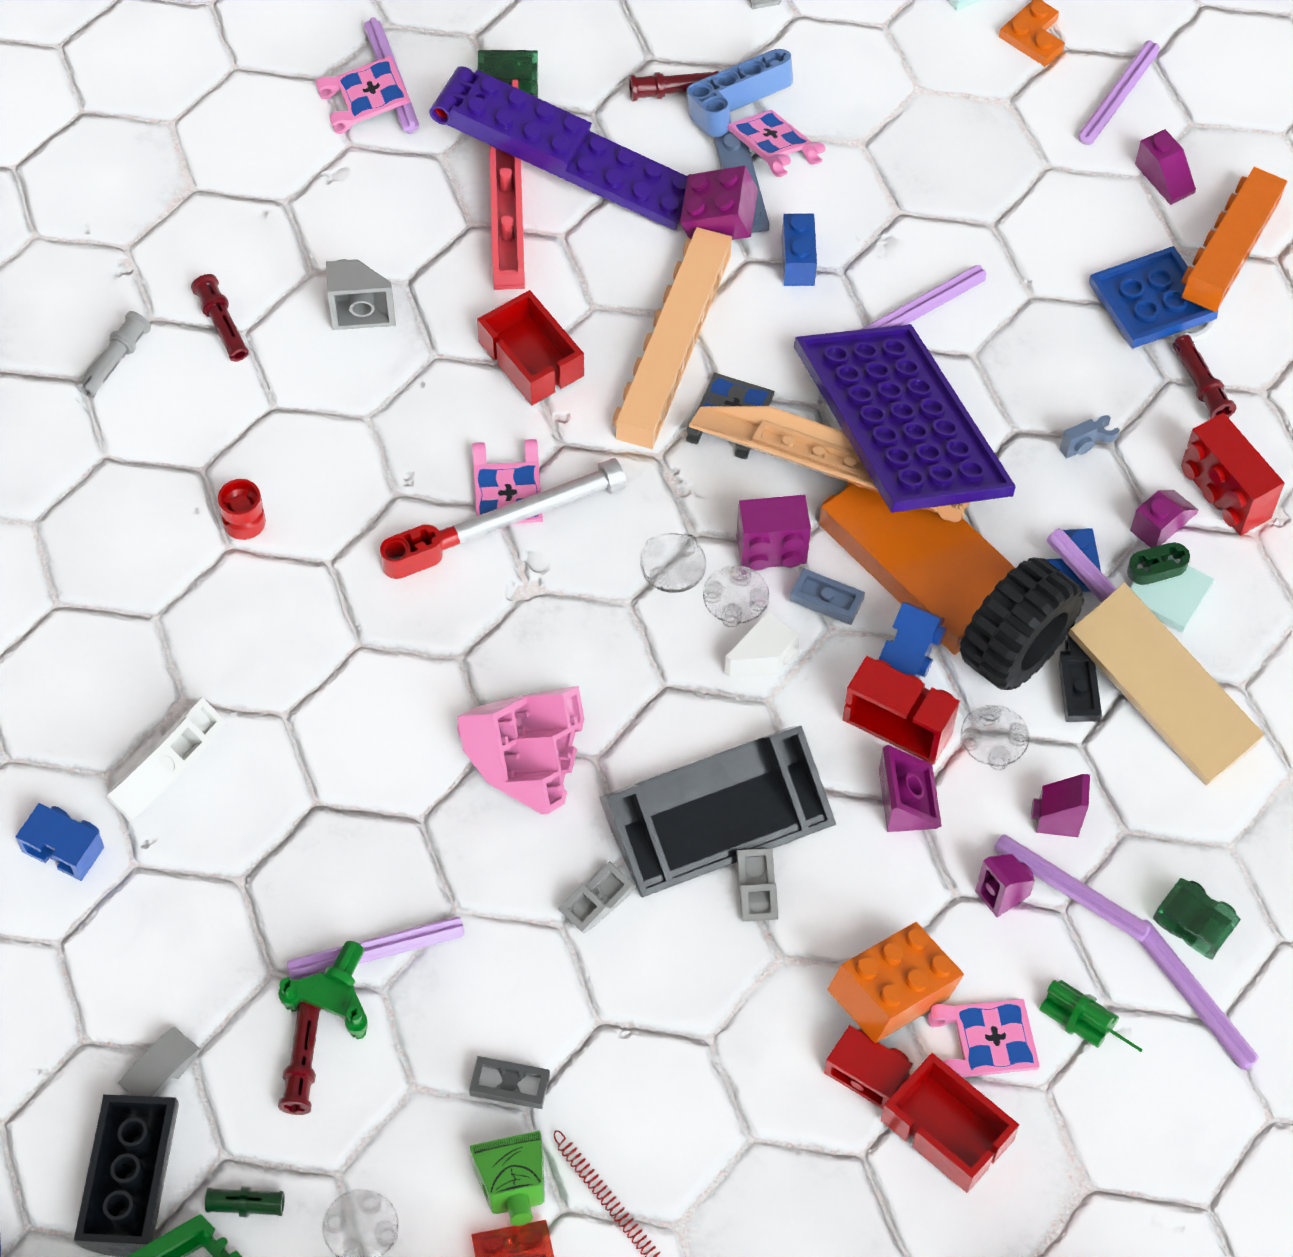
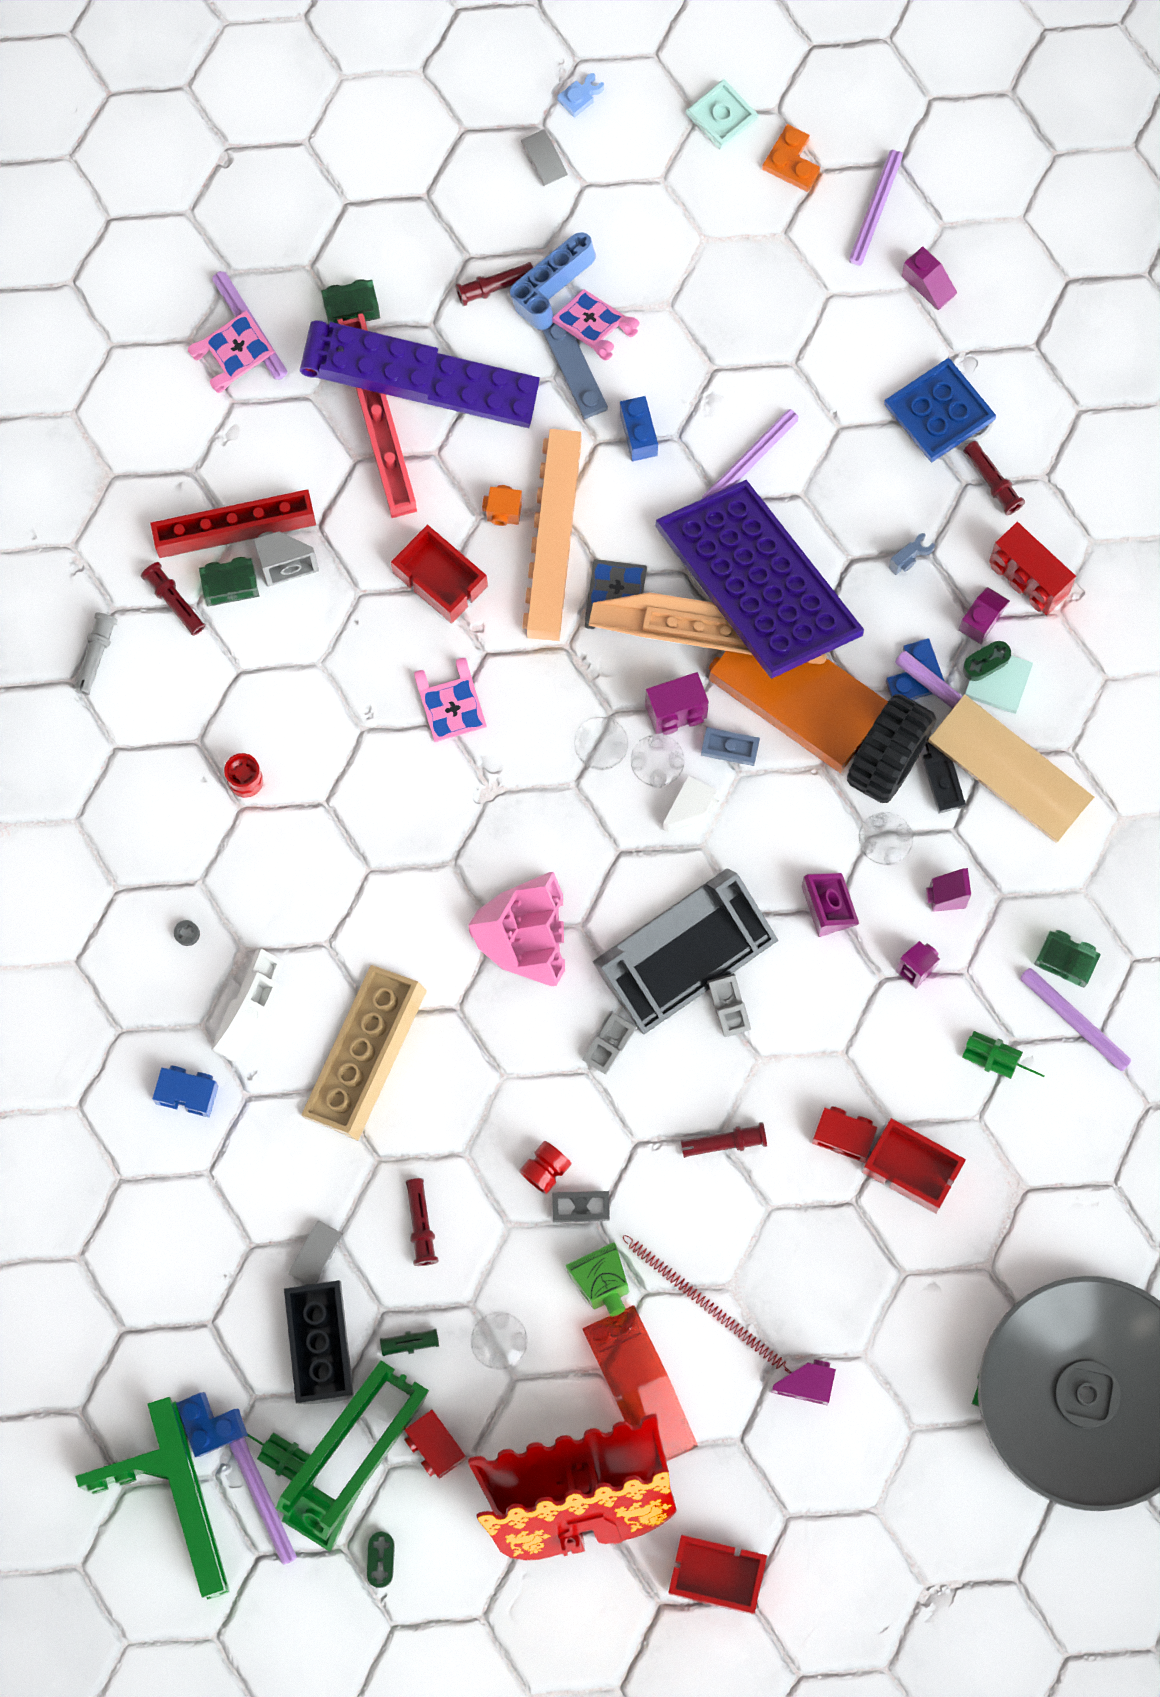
camera: 10 degrees left, 15 degrees up
green axle [278,941,368,1039] -> none
lavender axle [287,916,464,981] -> none
piece [380,457,626,579] -> none
magenta brick [680,166,758,240] -> none
orange brick [827,922,964,1043] -> none
red piece [842,655,960,765] -> none
blue brick [879,602,947,678] -> none
bright pink flag [927,999,1040,1078] -> none
lavender axle [994,834,1151,942] -> none
orange brick [1181,167,1288,312] -> none
none -> red brick [150,489,316,559]
none -> dark grey bush [173,920,200,946]
none -> clear green brick [199,557,260,607]
none -> tan arch [301,965,427,1141]
none -> orange brick [482,485,523,526]
none -> red wheel [519,1140,572,1195]
none -> dark red pin [681,1122,768,1158]

